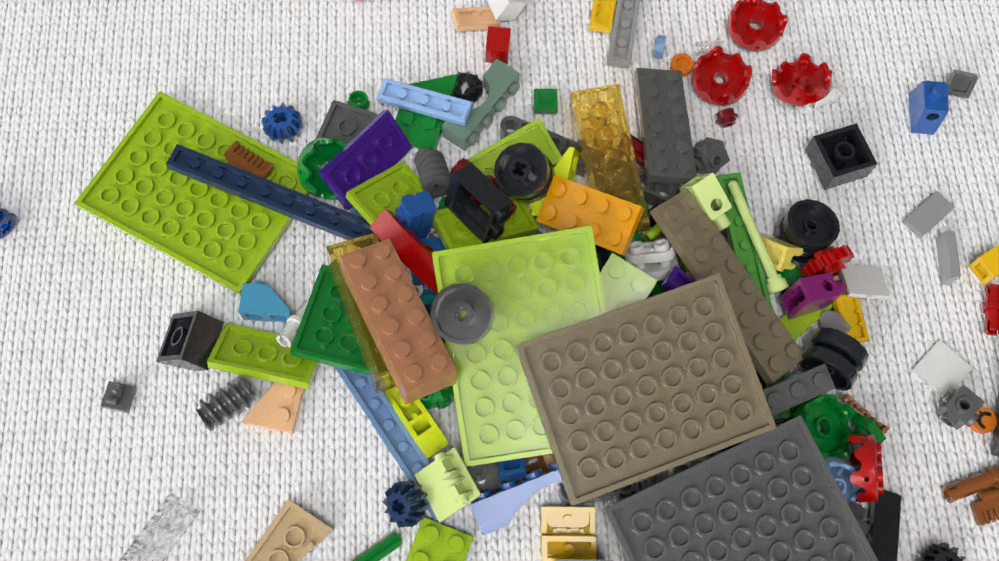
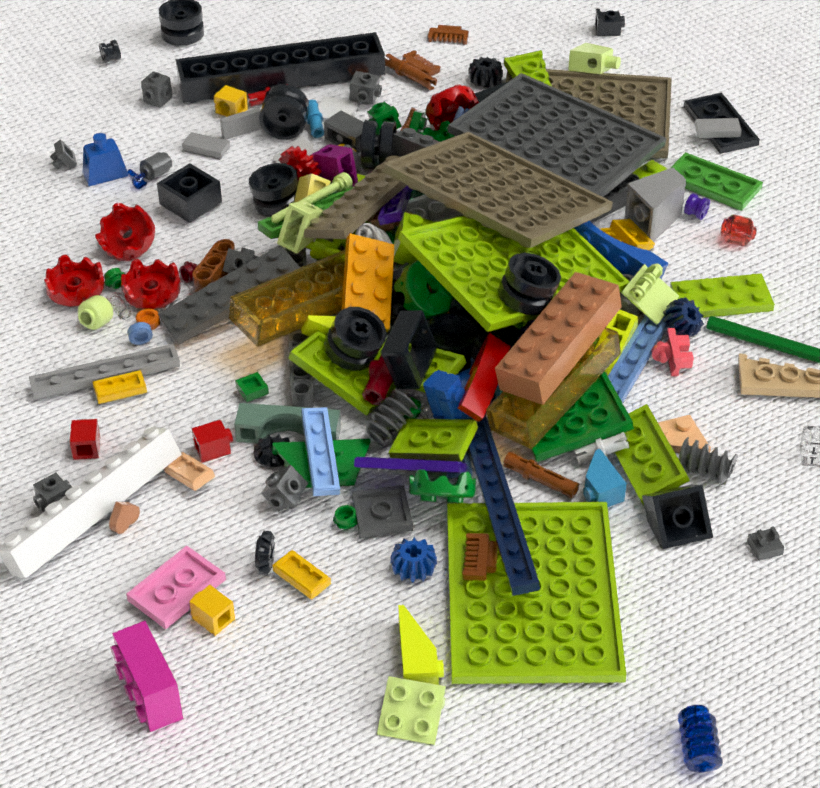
camera: 115 degrees left, 25 degrees down
none -> yellowish green head [77,295,113,330]
none -> green plate [104,268,125,289]
none -> clear blue hand [128,169,147,189]
none -> dark grey brick [140,152,172,180]
none -> dark orange beam [192,239,235,293]
none -> black gear [255,530,275,575]
none -> black wheel [259,84,309,140]
none -> dark grey brick [261,465,308,512]
none -> yellow plate [272,550,331,600]
none -> dark azure pin [306,100,324,138]
none -> dark grey brick [324,110,364,154]
none -> green brick [367,101,402,133]
none -> yellowish green hinge [377,676,446,745]
none -> neon yellow slope [398,605,444,685]
none -> dark orange pin [503,451,580,499]
none -> coral hips [651,328,694,376]

